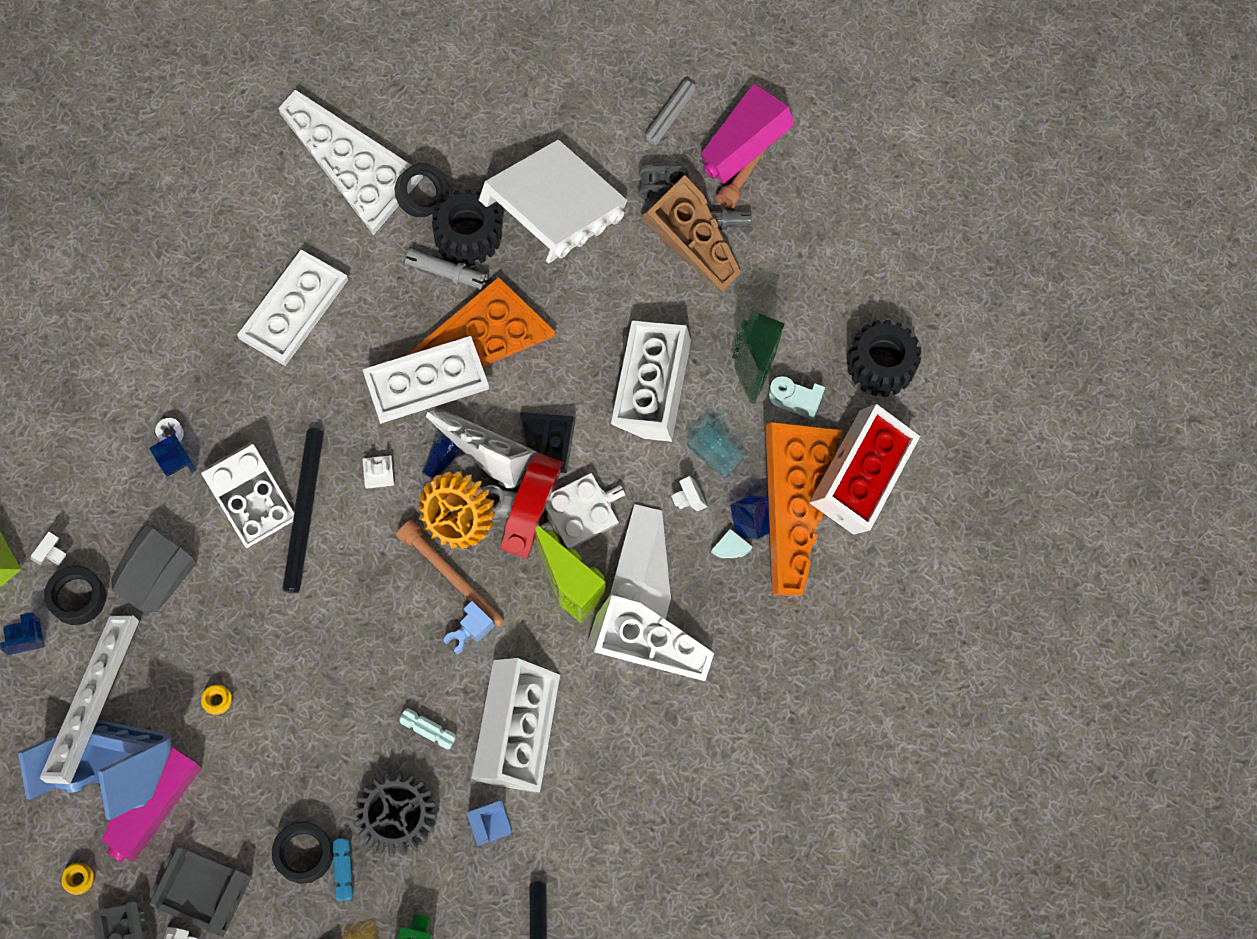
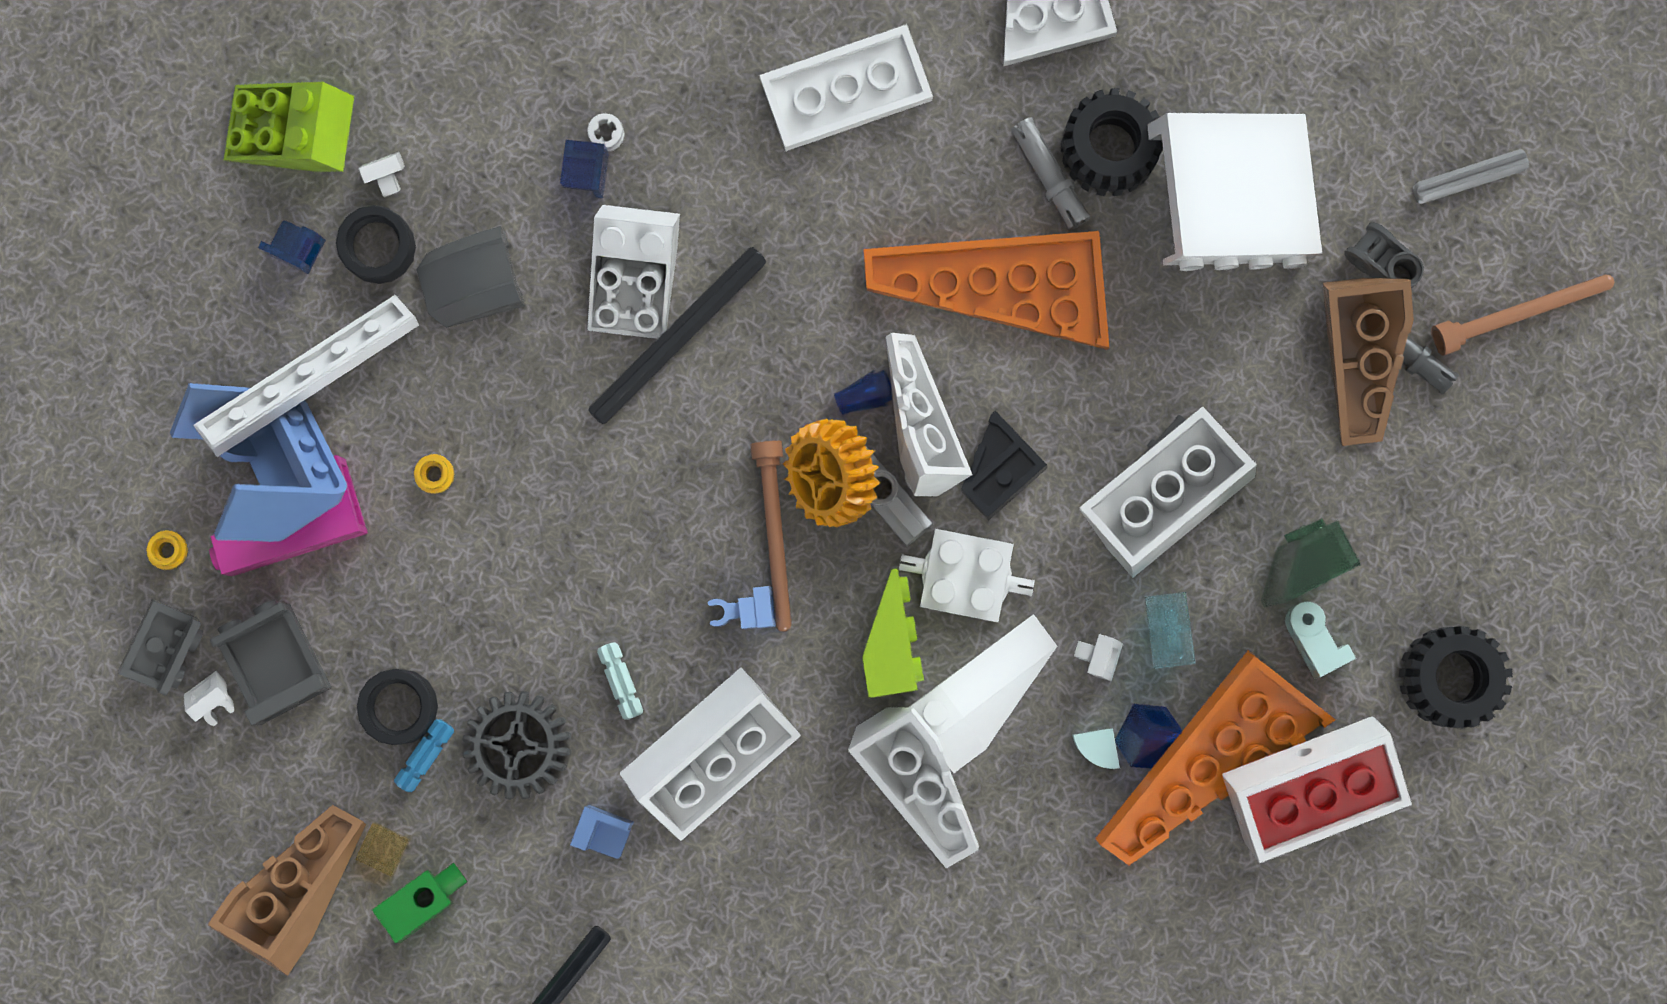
camera: 55 degrees right, 15 degrees up
white plate [362,336,489,424] -> none
white tile [362,455,394,488] -> none
black tyre [394,163,449,217] -> none
red arch [500,452,563,559] -> none
dark pink slope [701,84,795,184] -> none

